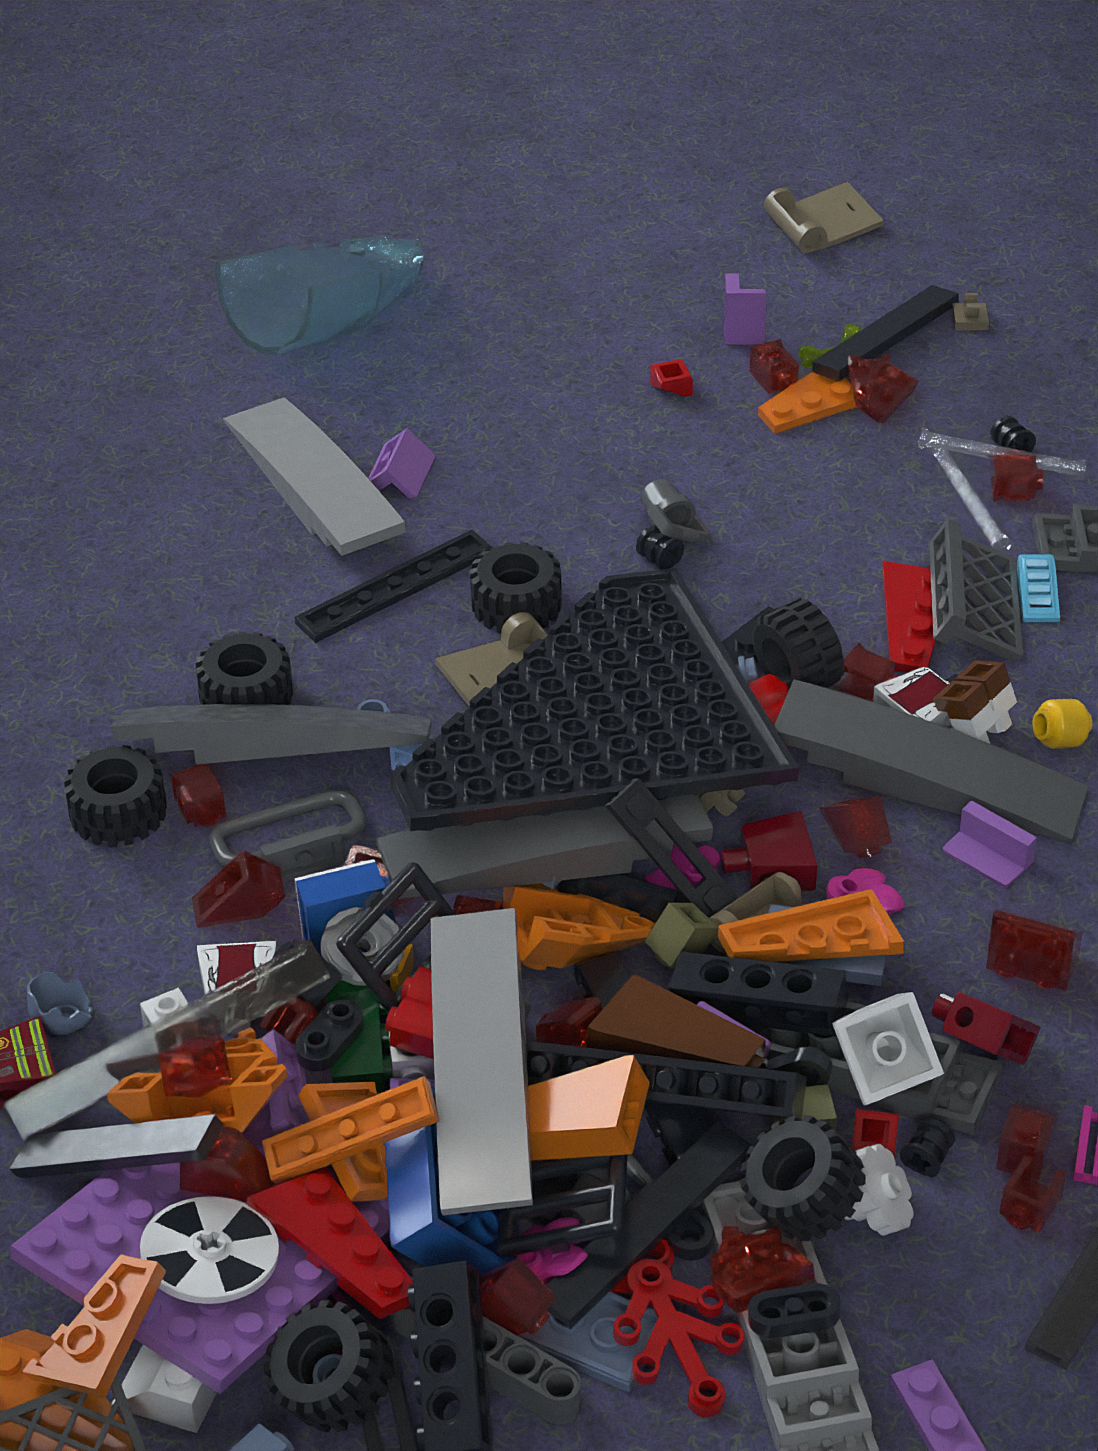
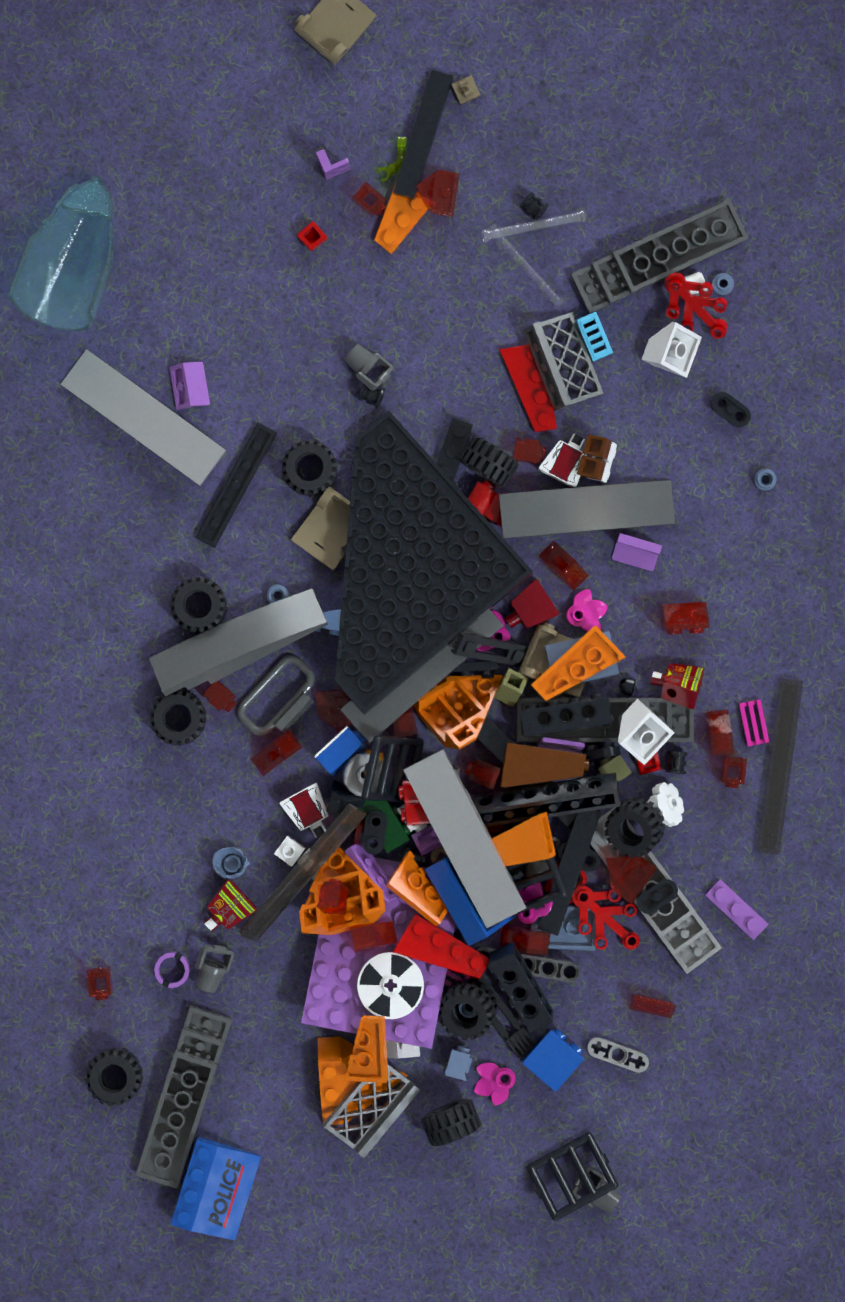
camera: 25 degrees left, 45 degrees up
tile [10,1114,224,1178] -> none
orange tile [262,1076,440,1185] -> none
sand blue plate [736,656,760,683] -> none
clear red window [991,455,1044,502] -> none
yellow head [1032,698,1092,749] -> none

